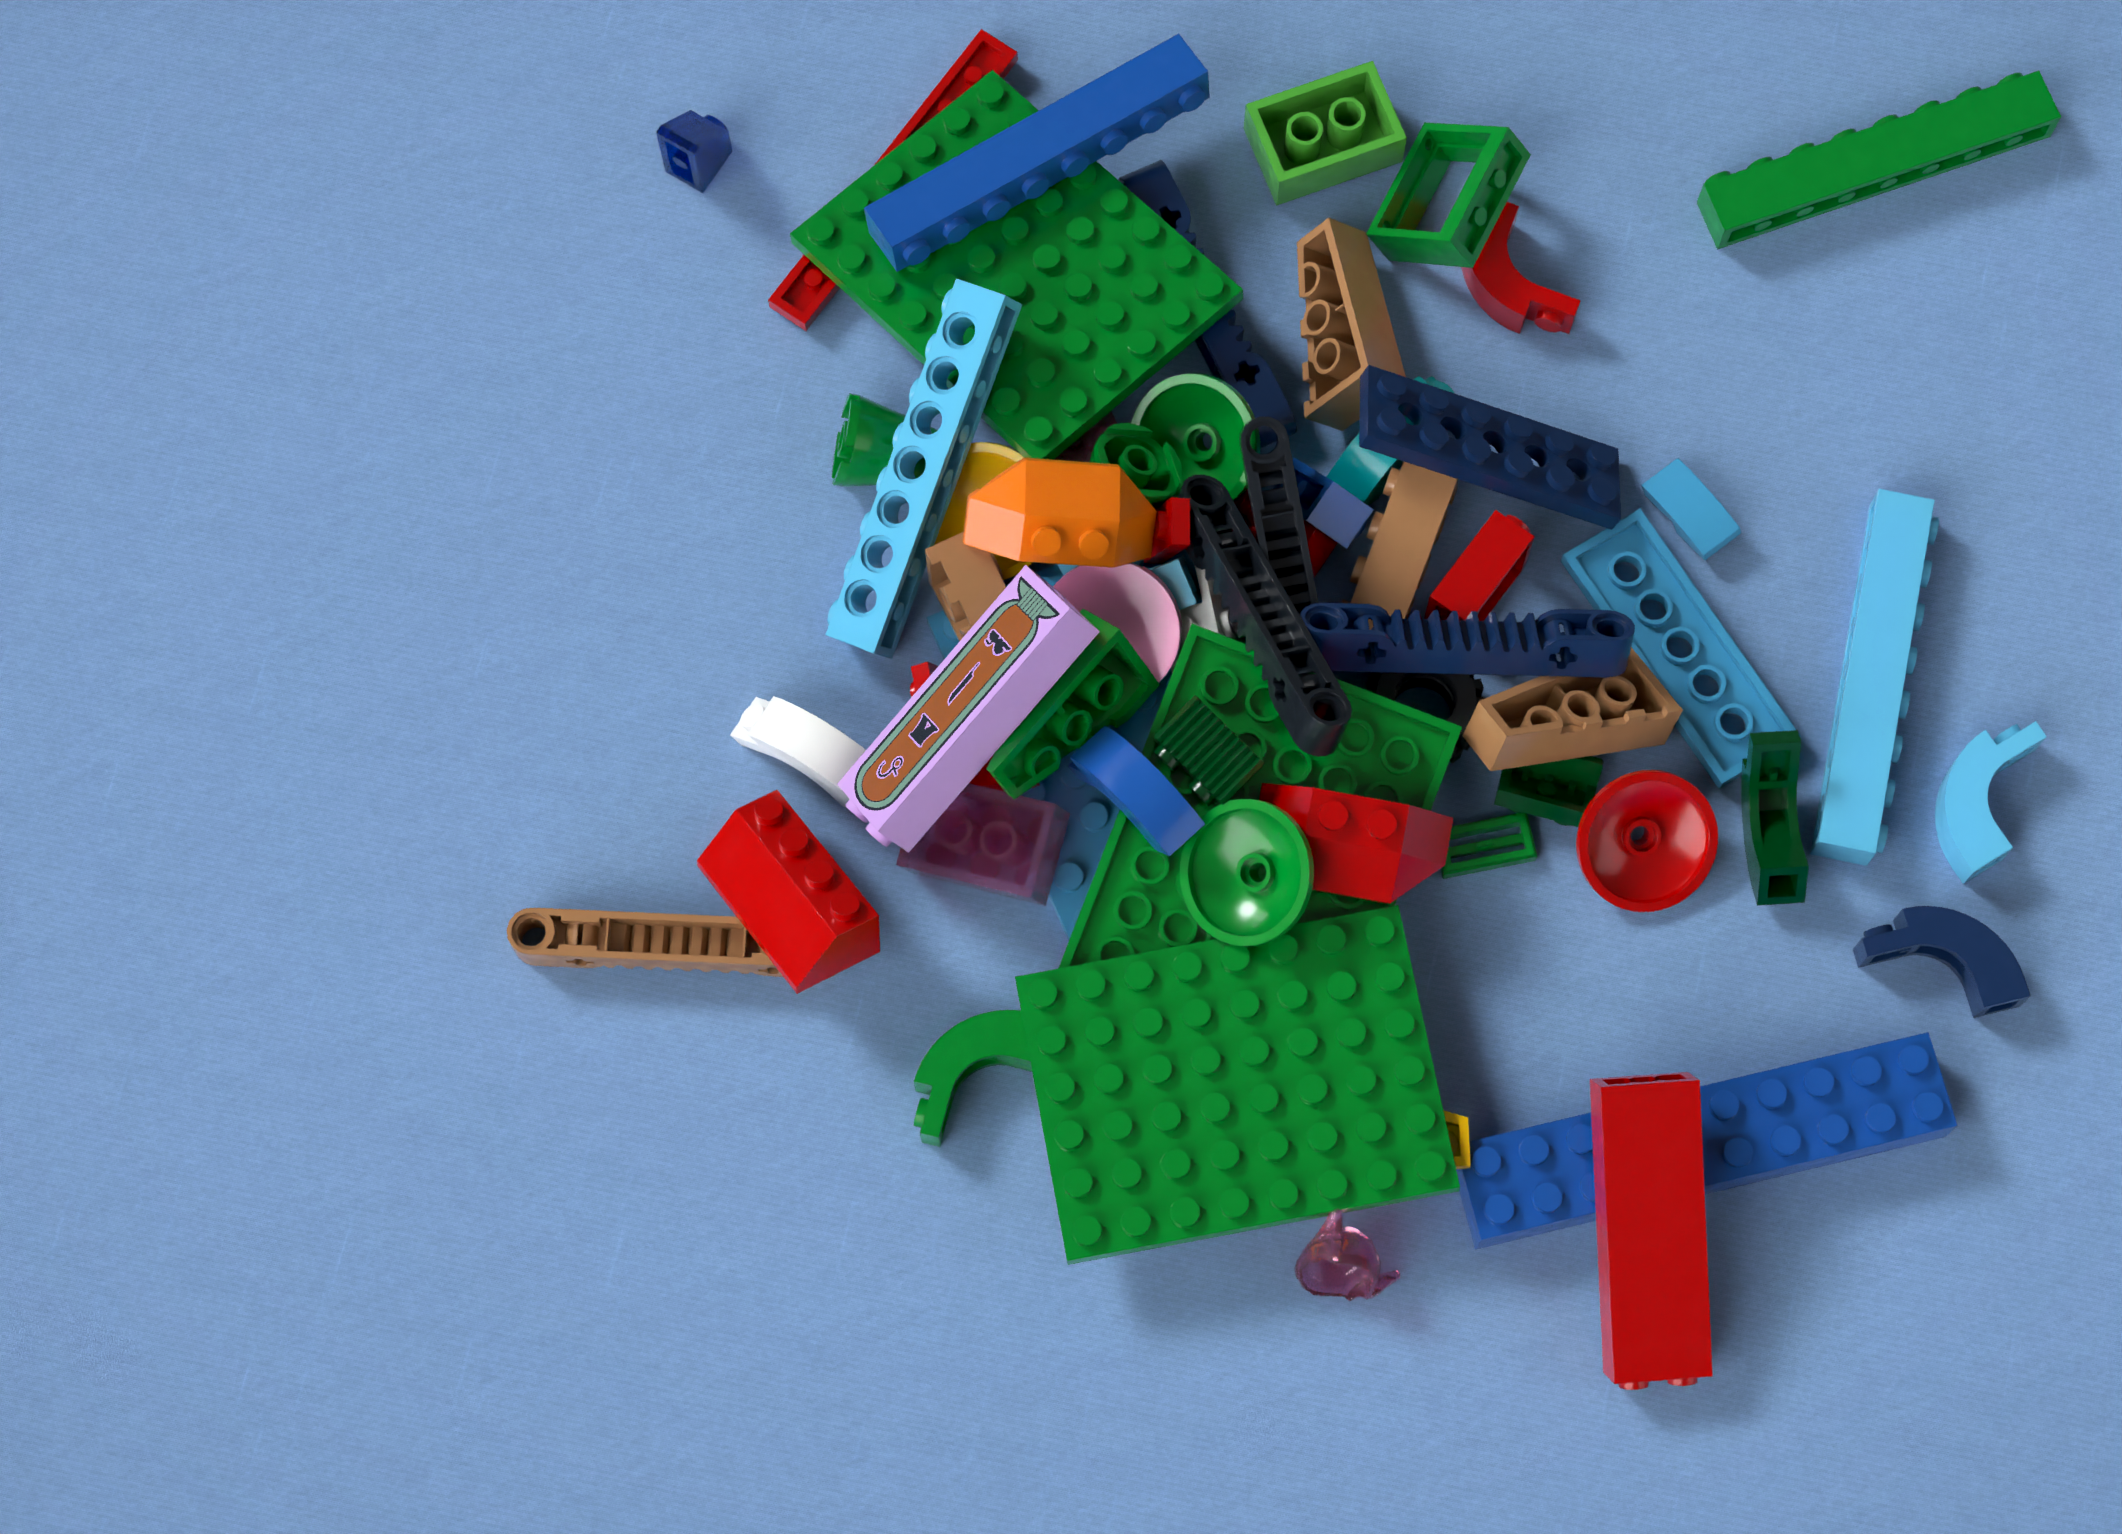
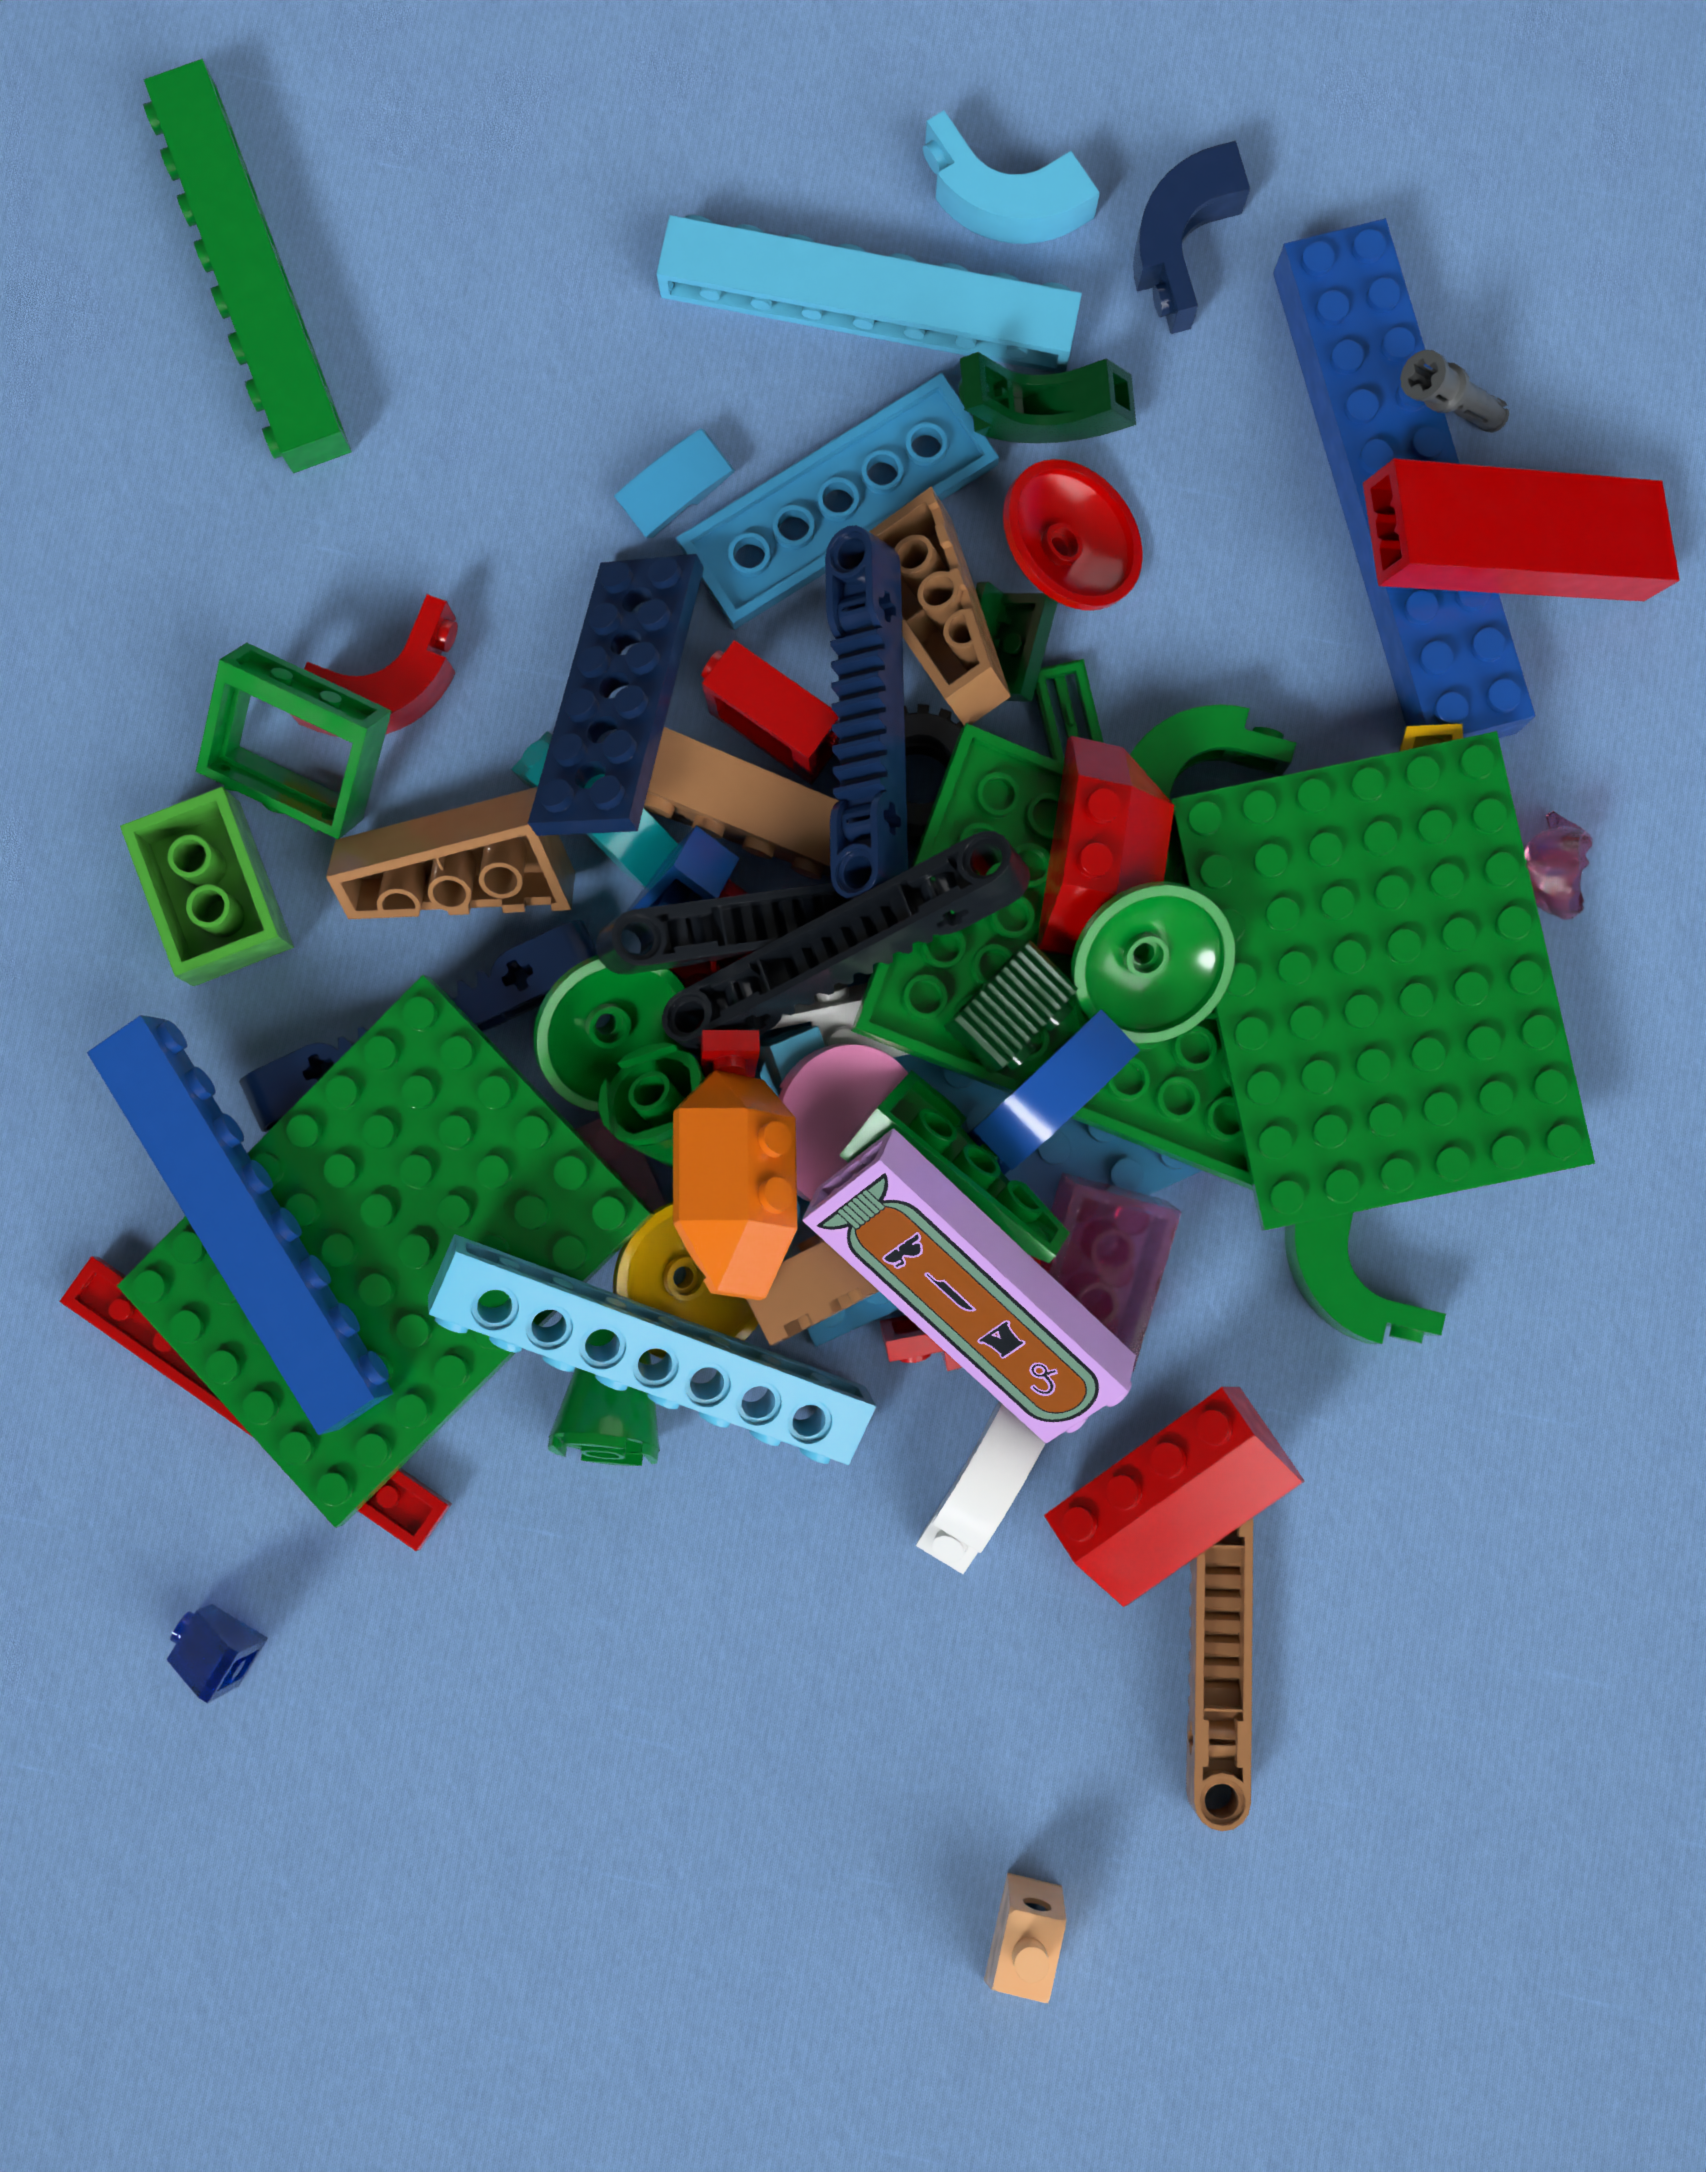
camera: 90 degrees left, 10 degrees up
none -> light nougat torso [984,1873,1066,2003]
none -> green arch [1130,704,1296,799]
none -> dark grey pin [1400,350,1509,433]

